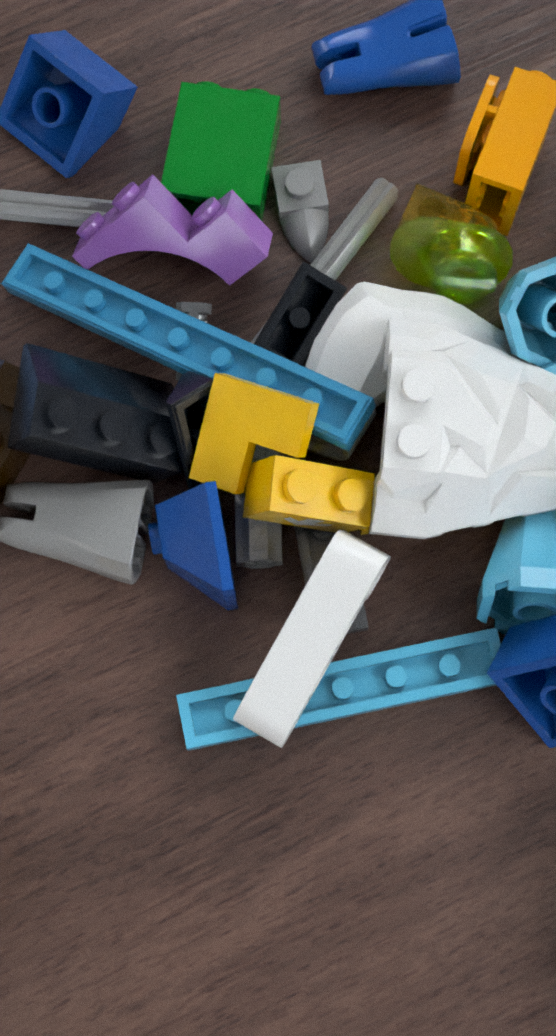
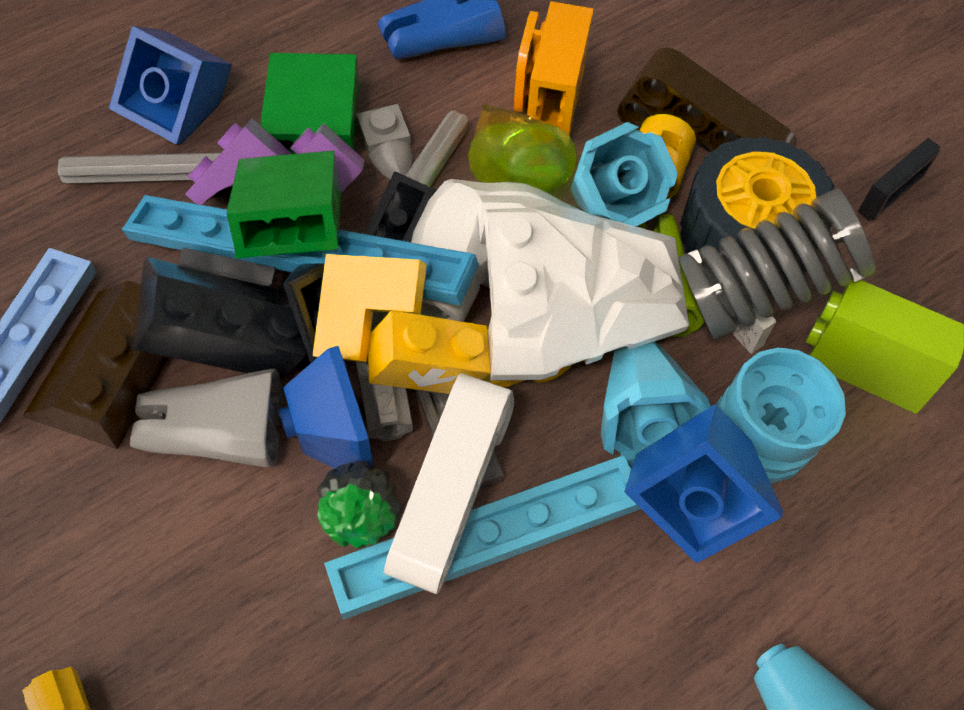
camera: 15 degrees left, 15 degrees down
none -> black tile [179,248,288,291]
none -> green brick [226,150,341,259]
none -> green piece [317,461,403,549]

